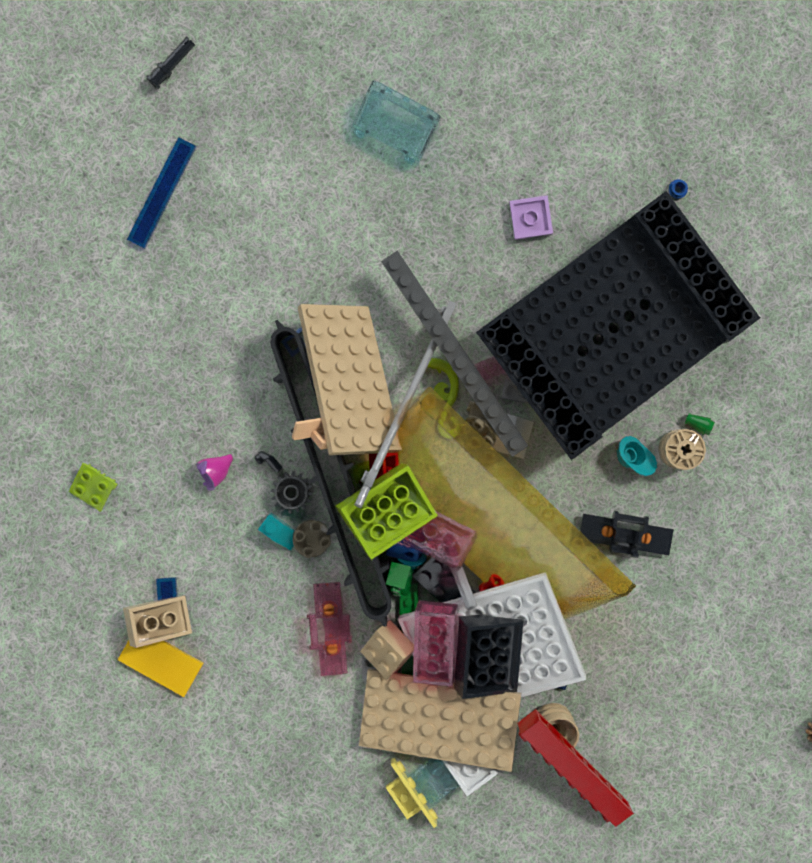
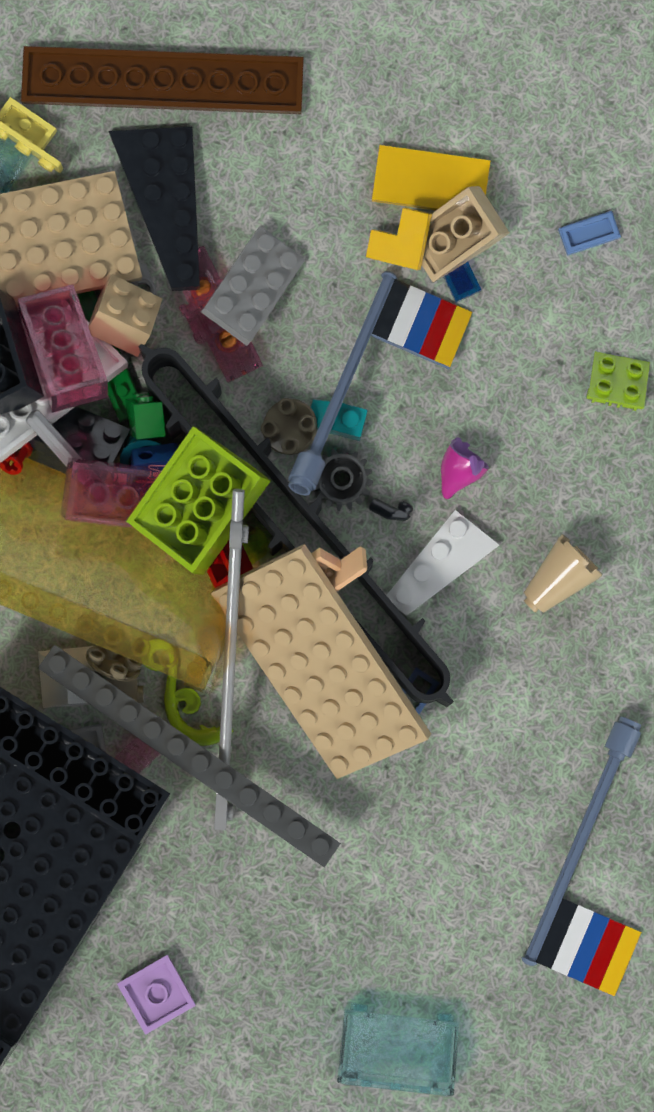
camera: 160 degrees right, 5 degrees down
none -> reddish brown plate [21,46,304,115]
none -> black wing [108,126,200,291]
none -> light grey plate [201,226,305,346]
none -> flag [288,271,472,496]
none -> yellow tile [366,208,432,270]
none -> white wing [386,510,500,616]
none -> flag [521,716,642,996]
none -> tan cone [524,534,603,613]
none -> medium blue tile [558,211,621,256]

